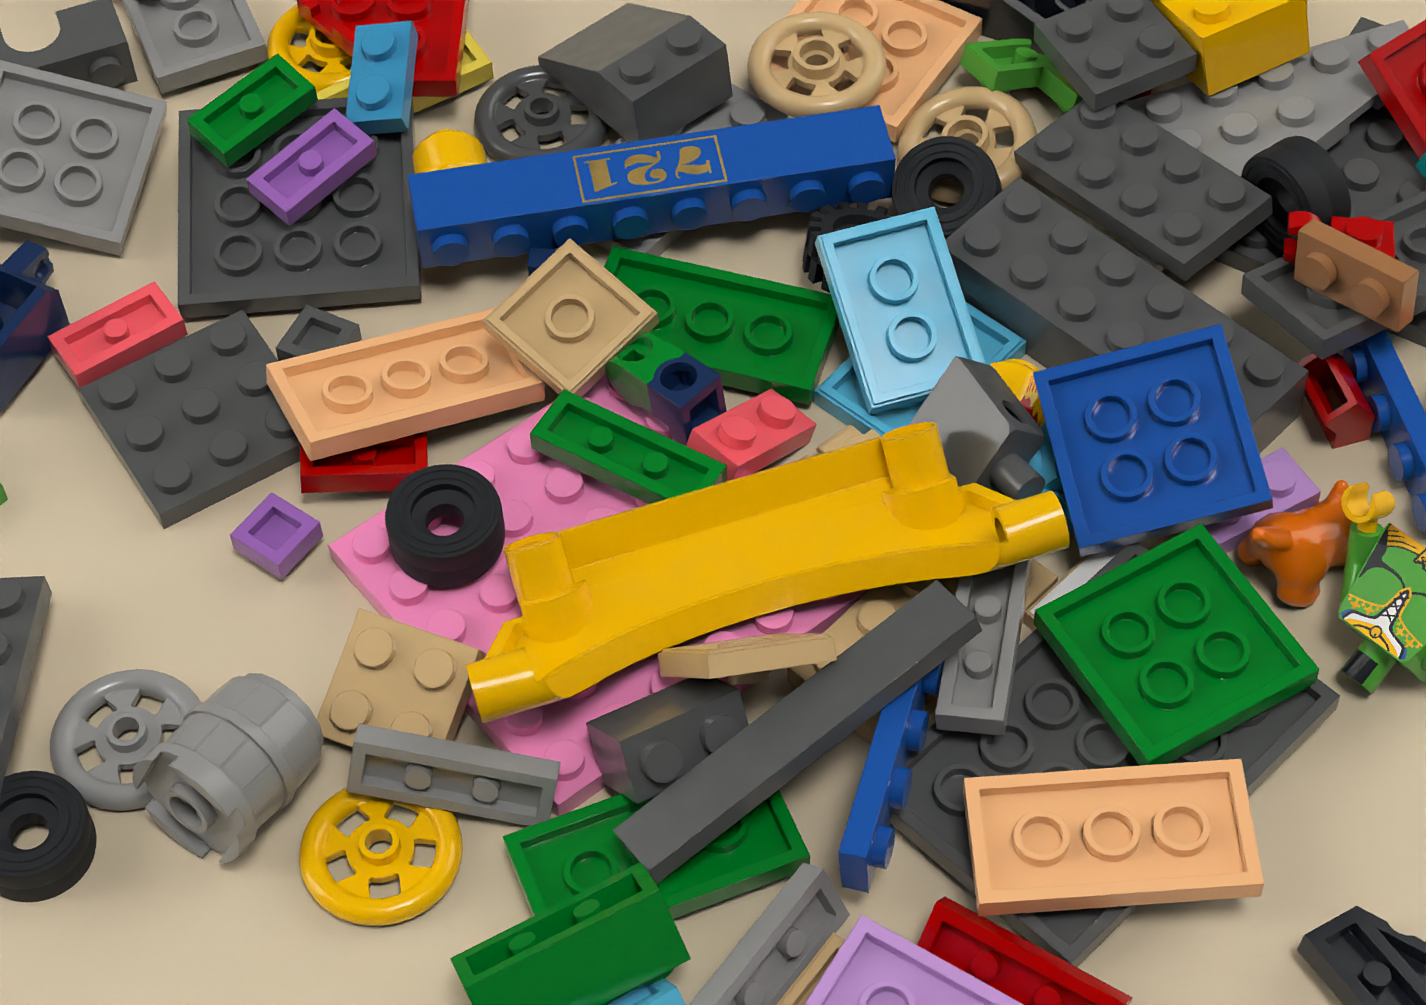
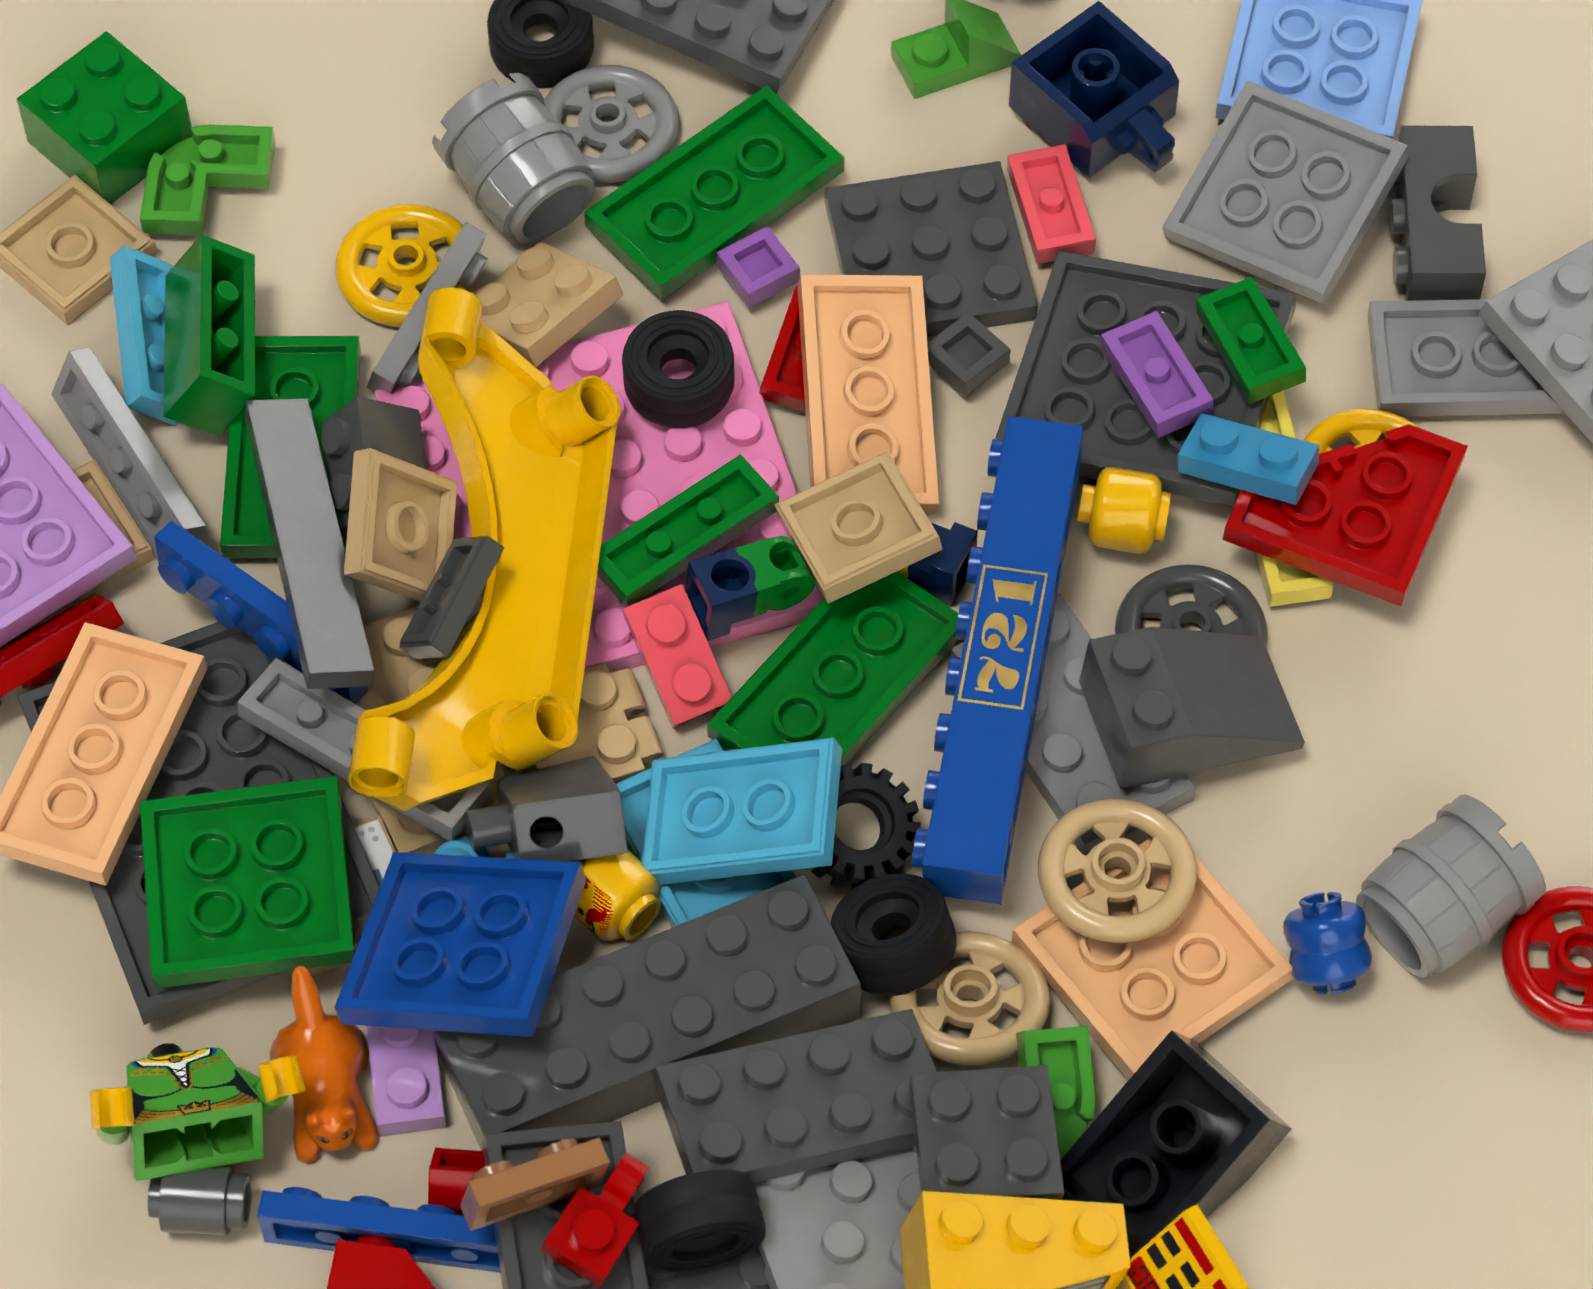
camera: 110 degrees right, 5 degrees up
none -> dark grey plate [399,536,505,659]
none -> green plate [584,85,844,300]

